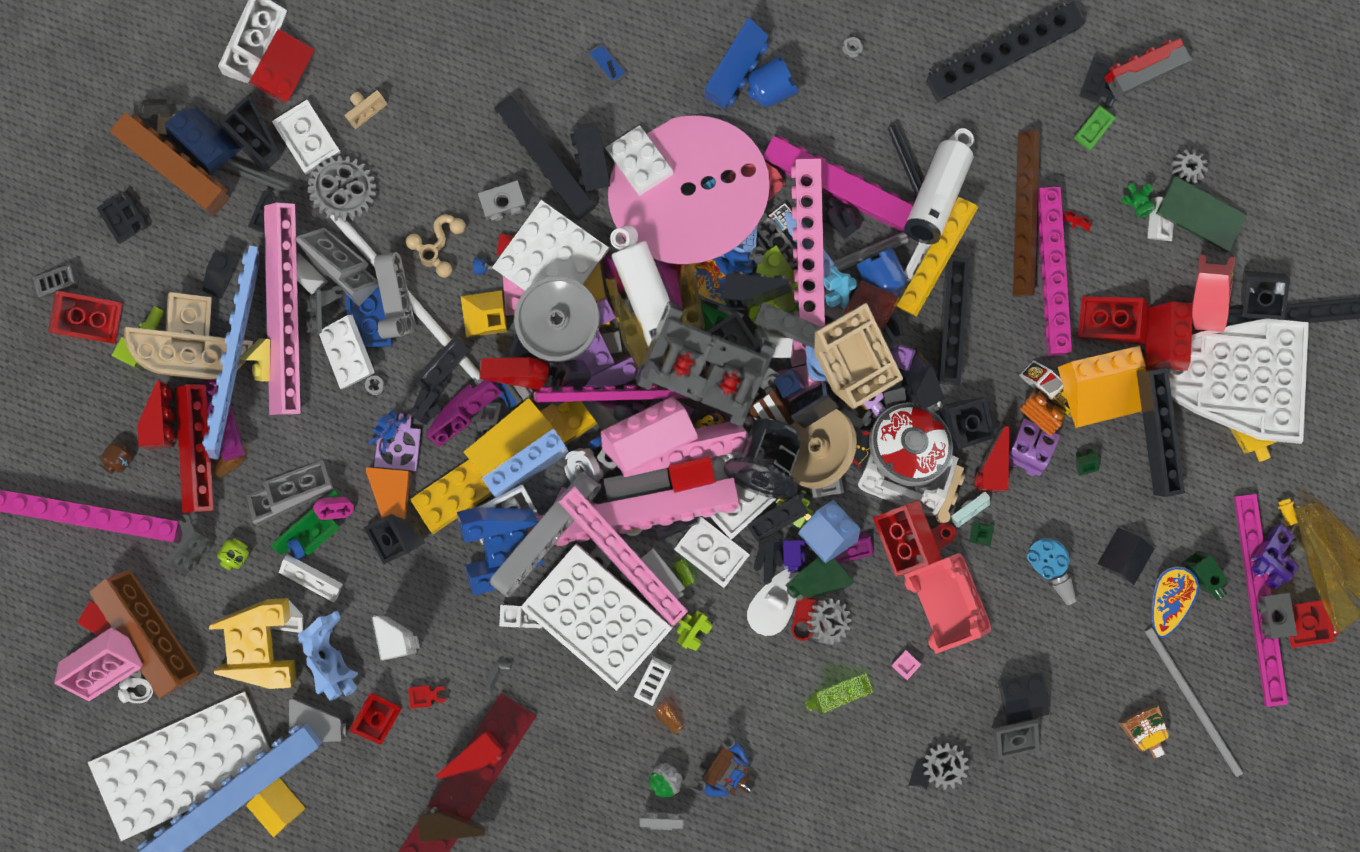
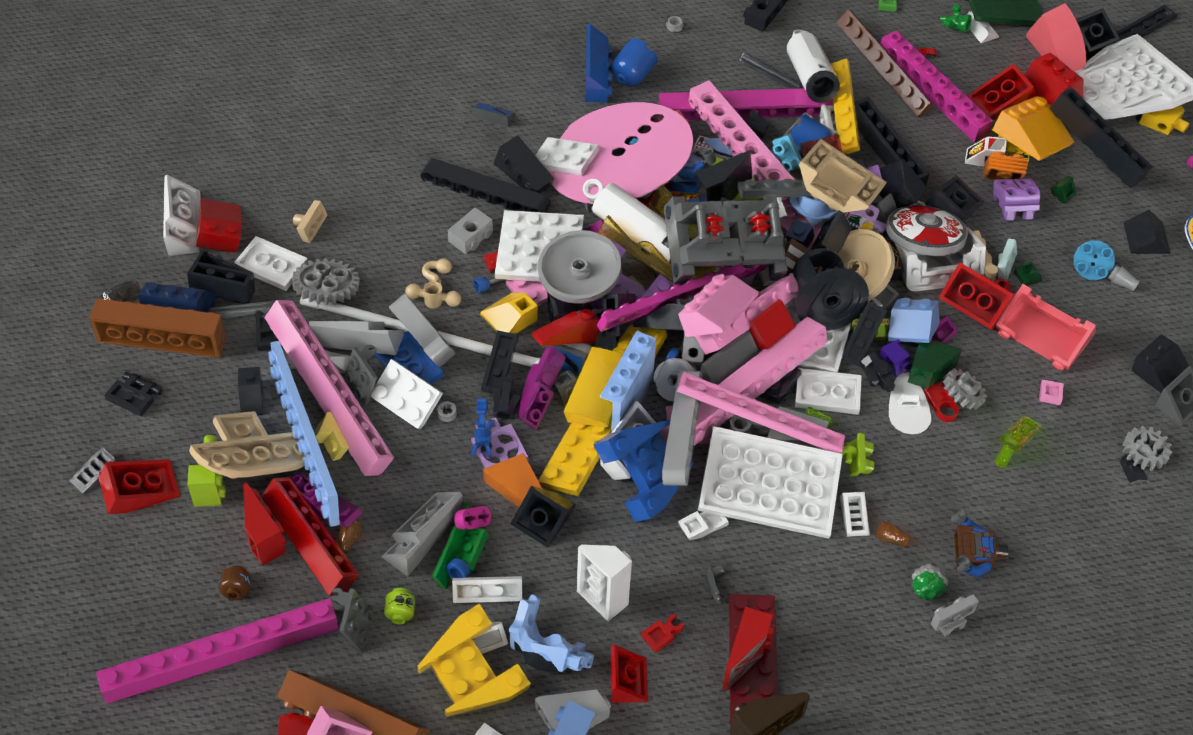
camera: 30 degrees left, 30 degrees down
red slope [973,426,1009,492] -> none

